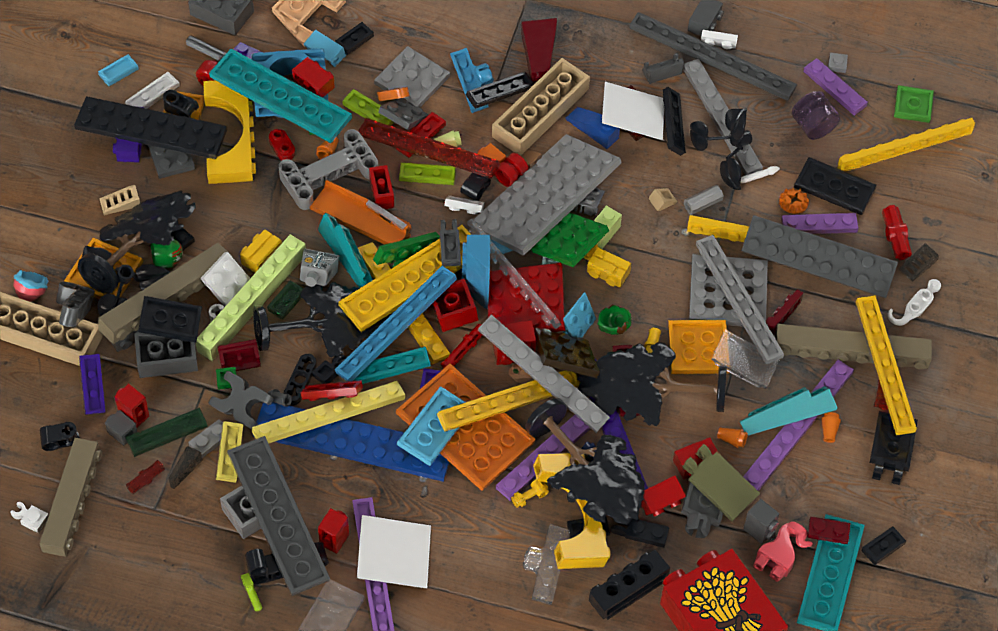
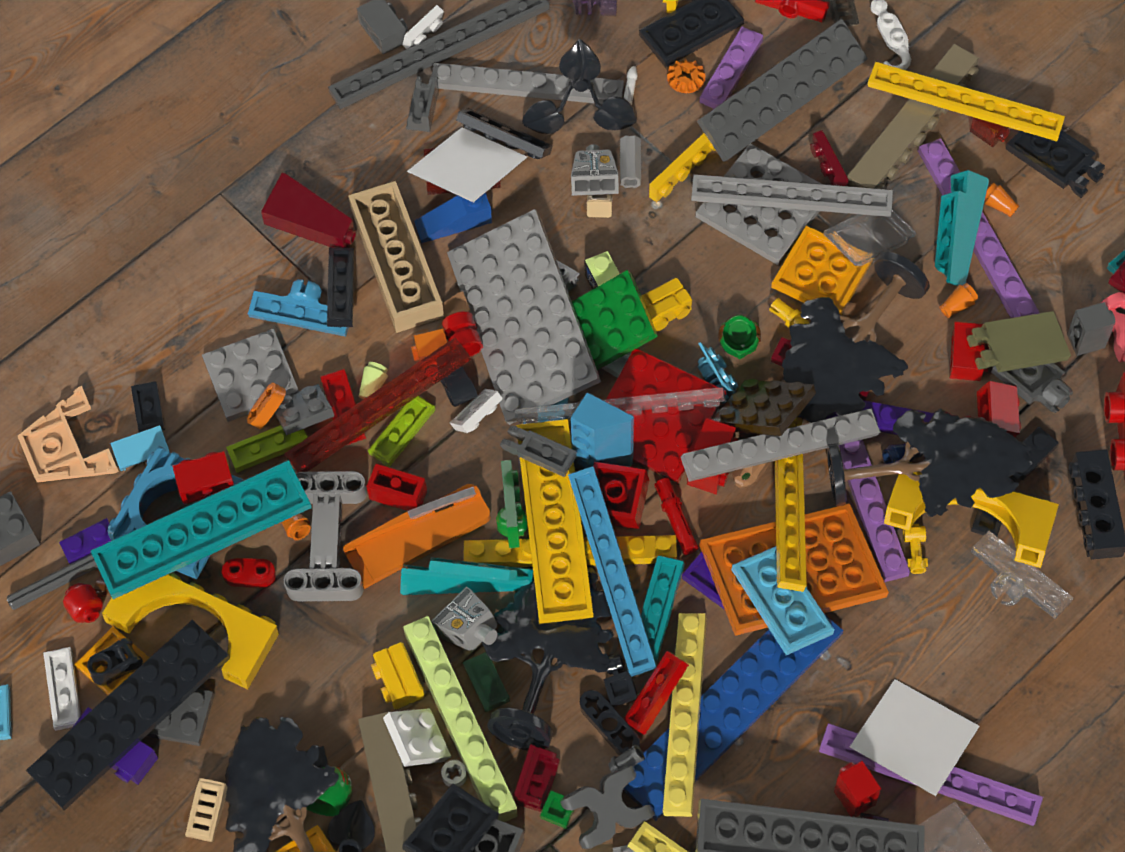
camera: 55 degrees left, 5 degrees up
none -> light grey torso [571,144,619,196]

